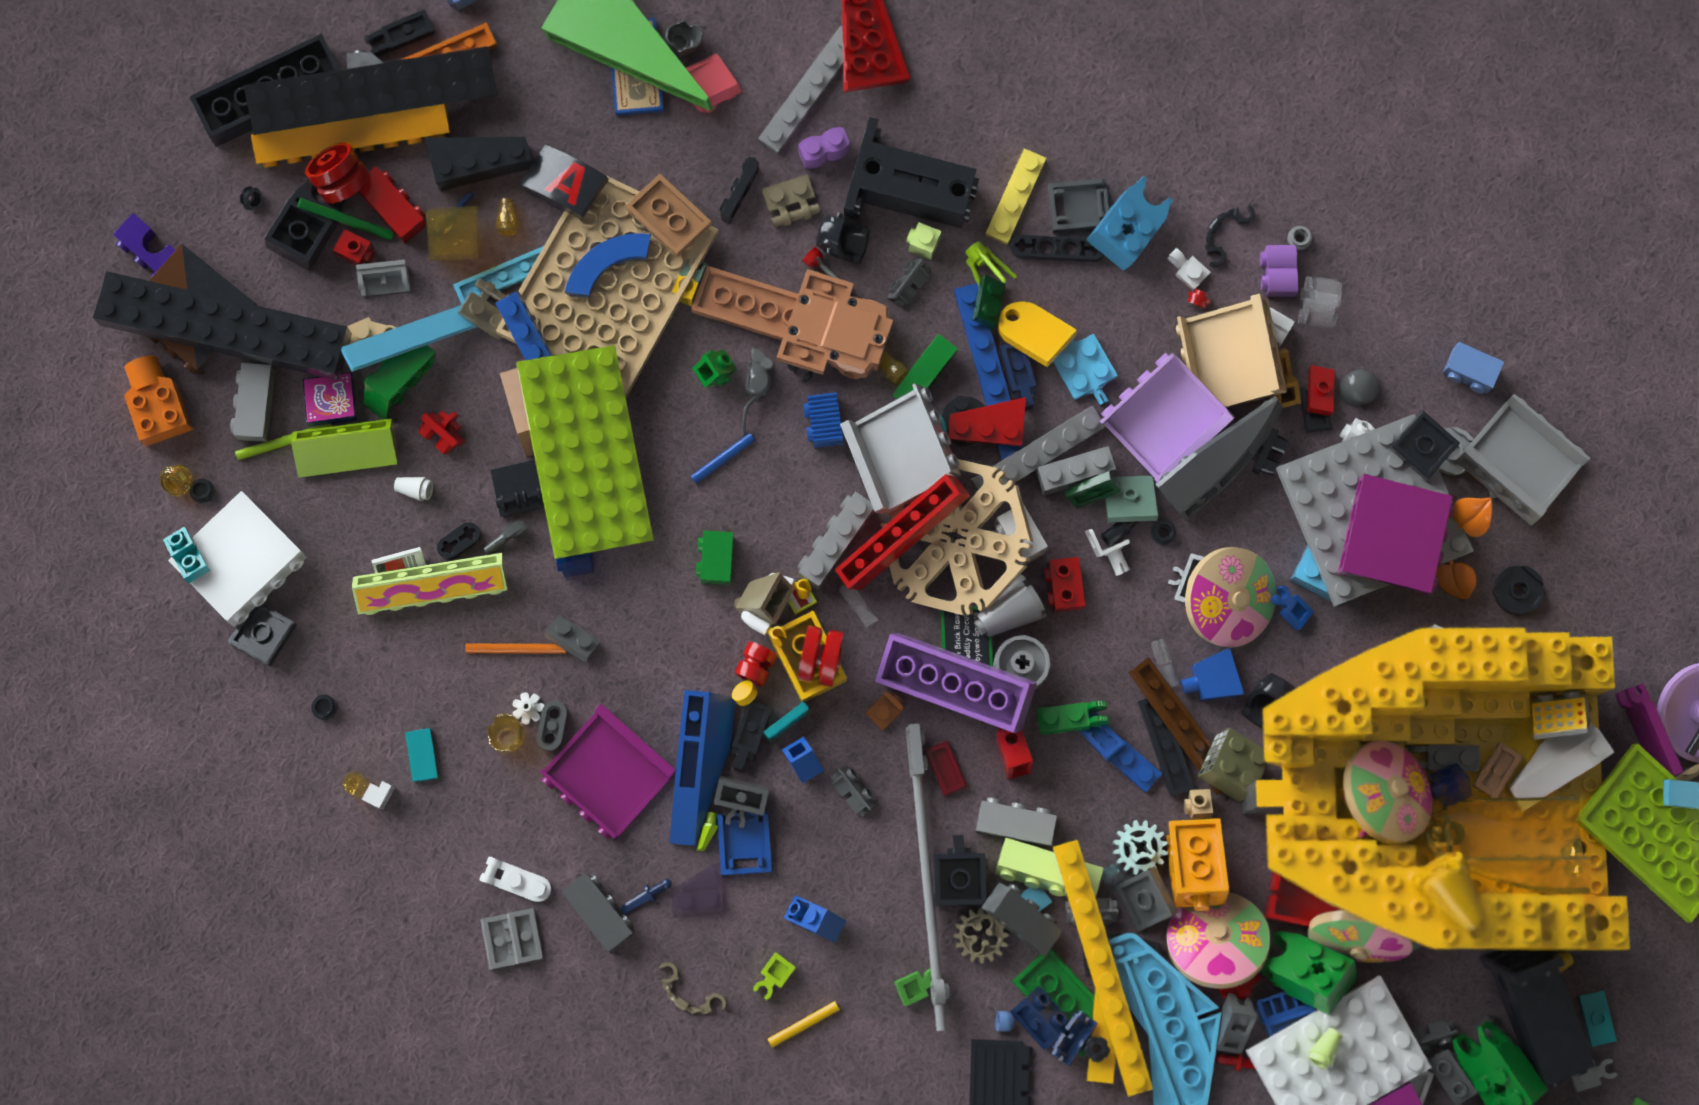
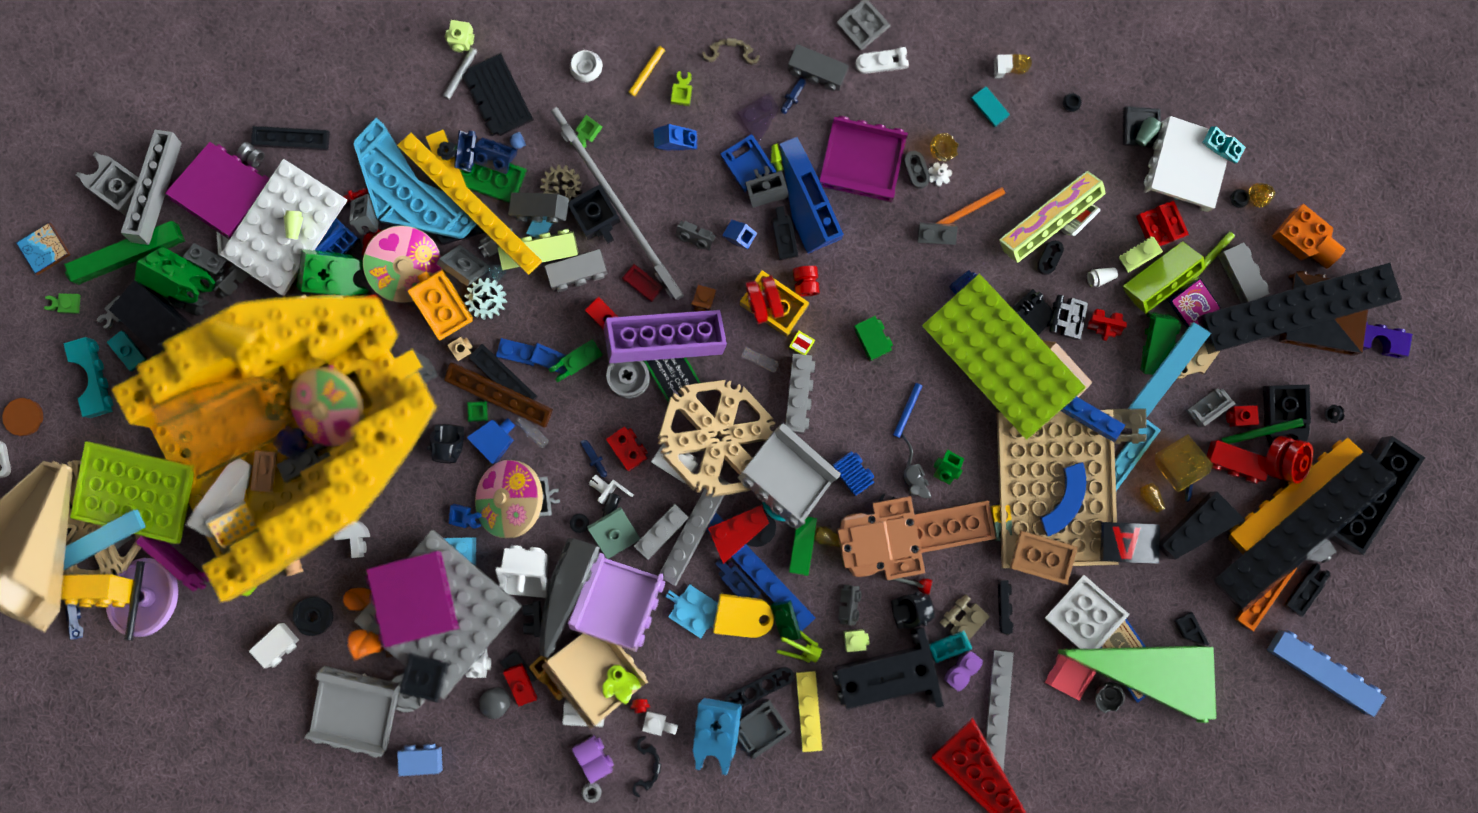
camera: 155 degrees right, 5 degrees up
dark grey bar [484,520,527,555] -> none
yellow tile [732,680,758,706] -> none
dark tan torso [734,572,812,646] -> none
teal tile [764,701,809,741] -> none
red brick [835,474,970,590] -> none
light grey cone [974,574,1047,637] -> none
dark green plate [1065,471,1121,509] -> none
olive brick [1198,728,1267,802] -> none
clear brick [1298,276,1342,328] -> none
none -> teal arch [63,337,113,418]
none -> white brick [249,623,299,669]
none -> green tile [467,401,488,422]
none -> white piece [496,545,550,598]
none -> white hat [570,50,602,82]
none -> dark blue piece [580,440,607,478]
none -> lime plate [602,665,640,704]
none -> teal plate [929,630,972,663]
none -> white plate [1045,575,1130,649]
none -> plate [1049,295,1088,340]
none -> yellowish green brick [1119,236,1163,273]
none -> sand green cone [1135,117,1162,146]
none -> red slope [1136,201,1189,247]
none -> black tile [1174,612,1209,645]

